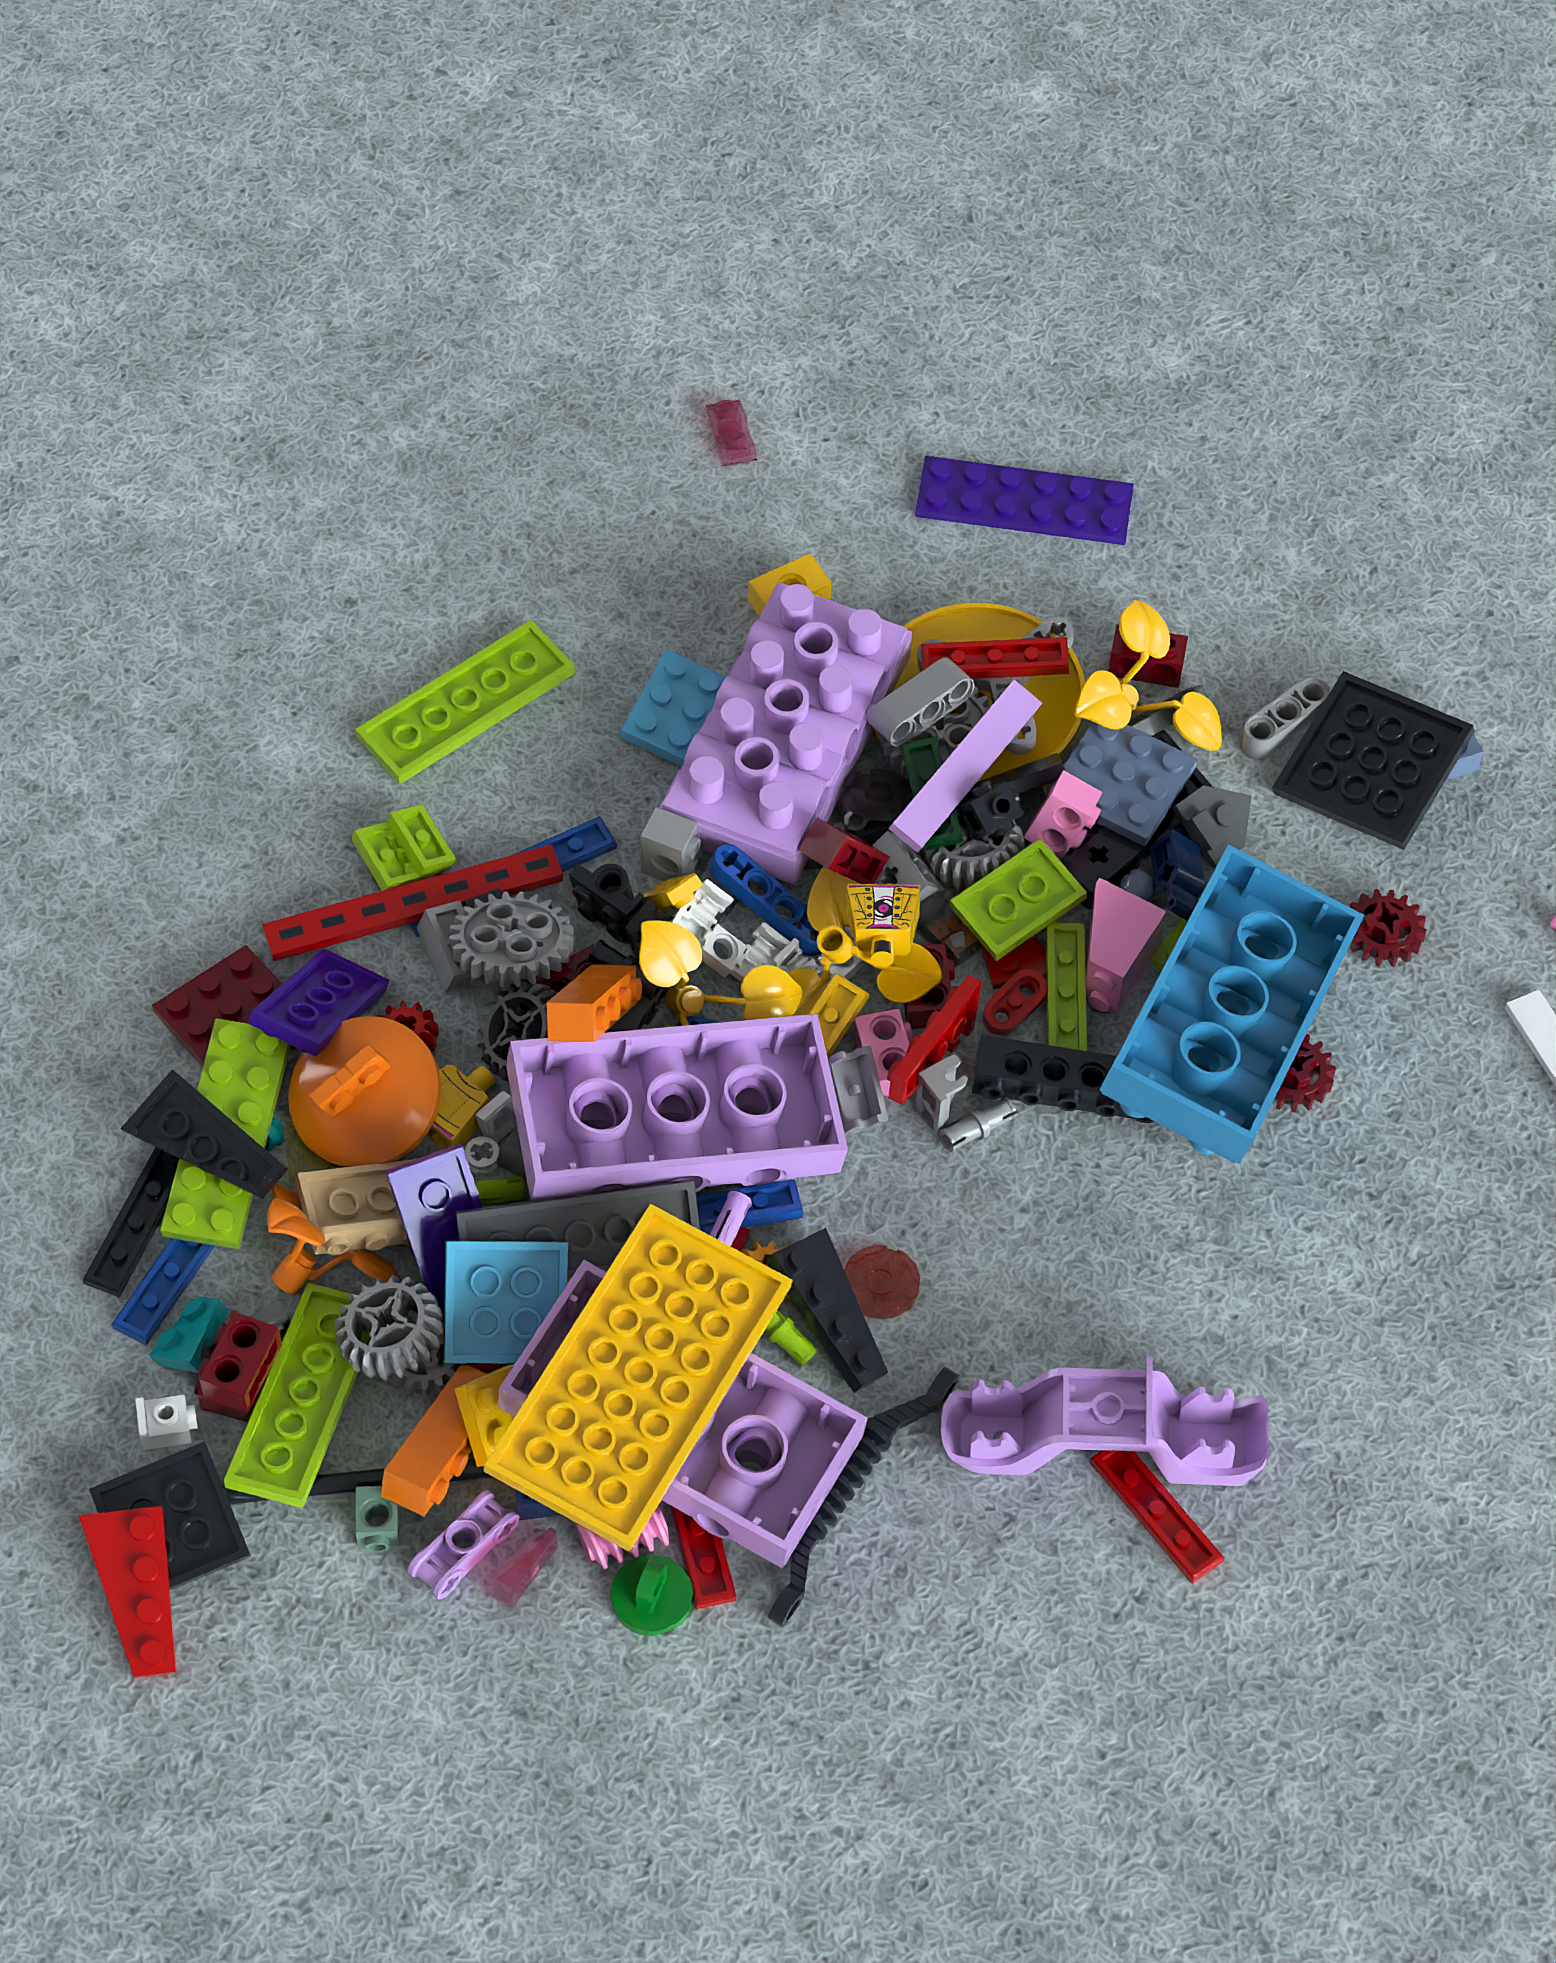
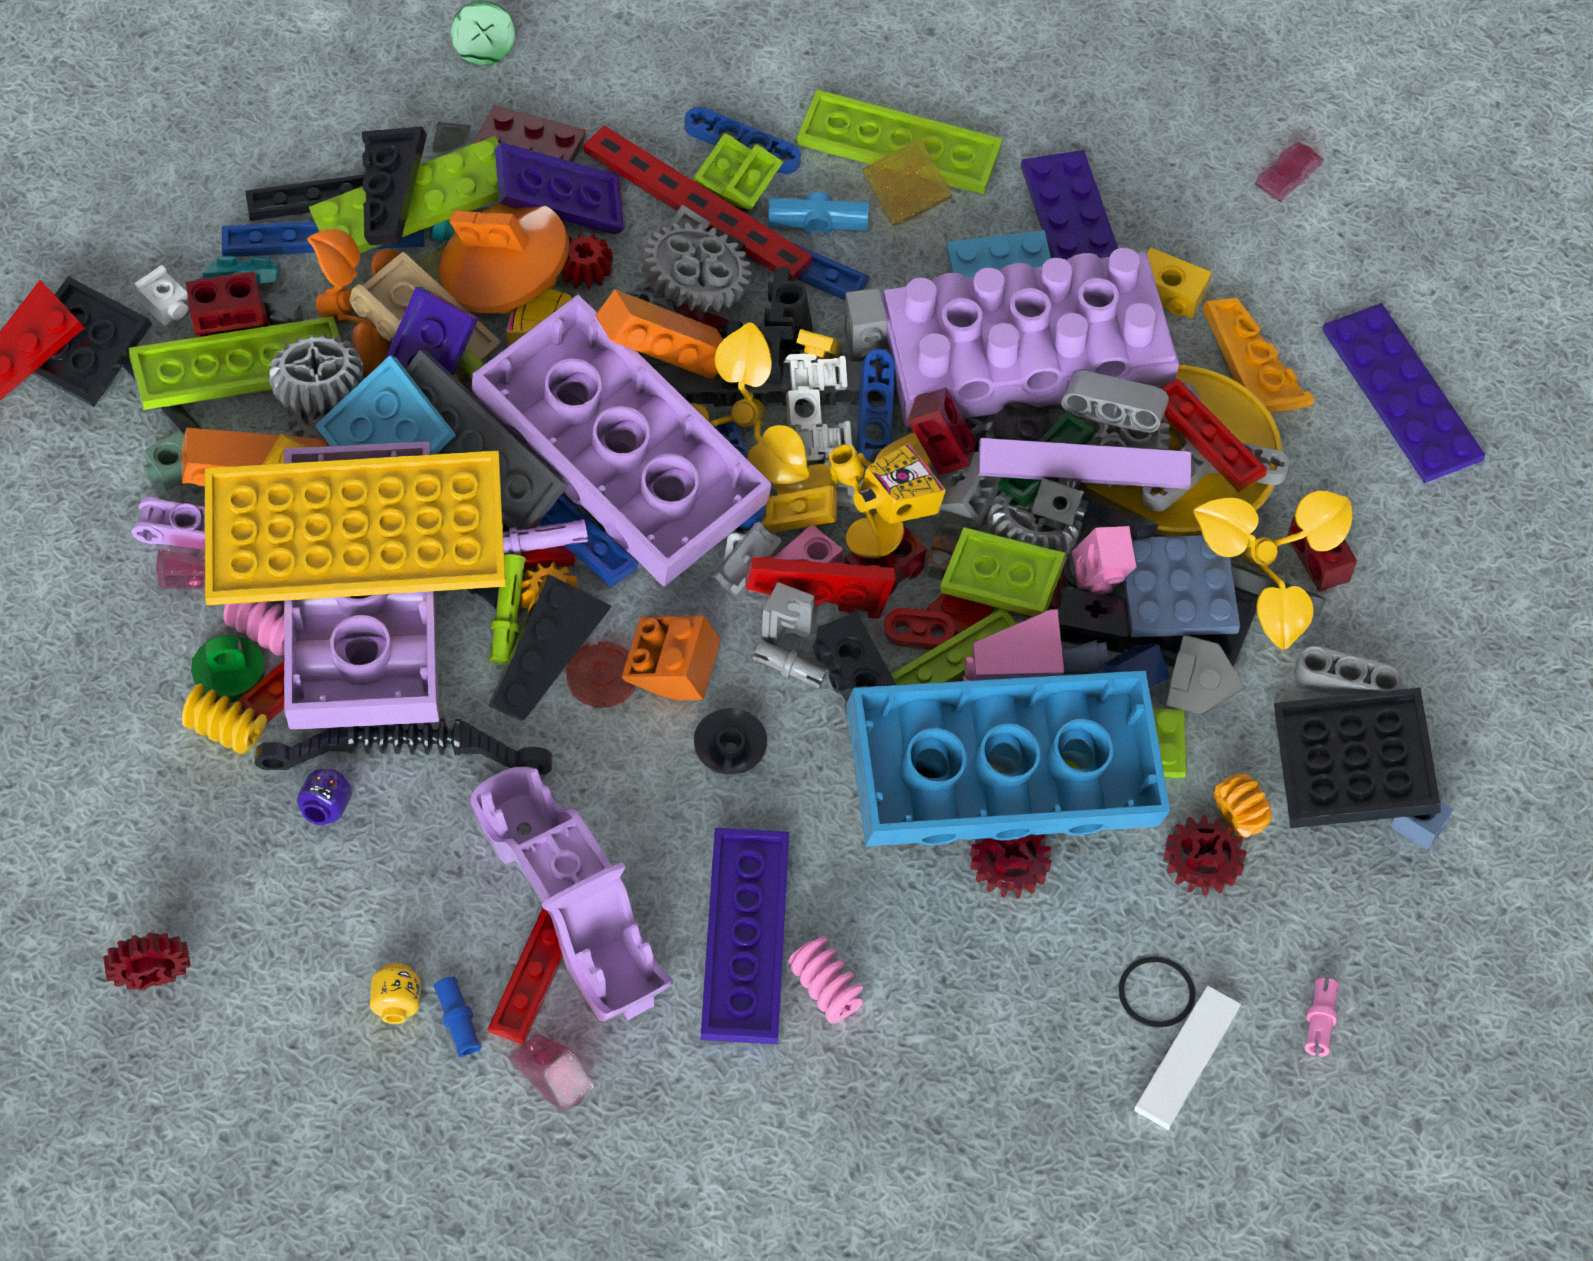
camera: 55 degrees right, 0 degrees up
none -> dark red gear [103,932,191,990]
none -> yellow piece [182,683,267,755]
none -> dark purple head [297,769,352,825]
none -> yellow head [369,963,421,1024]
none -> clear smoke tile [432,122,471,152]
none -> blue pin [433,977,482,1057]
none -> tile [451,0,515,66]
none -> clear pink slope [508,1034,594,1110]
none -> orange slope [622,615,721,700]
none -> blue beam [684,107,801,174]
none -> black dish [694,708,767,775]
none -> dark purple plate [700,828,789,1045]
none -> dark azure piece [768,192,869,235]
none -> bright pink piece [788,936,864,1023]
none -> clear yellow plate [862,139,952,227]
none -> dark purple plate [1020,150,1118,261]
none -> black piece [1119,957,1195,1027]
none -> light orange wing [1203,297,1315,413]
none -> light orange gear [1214,773,1272,838]

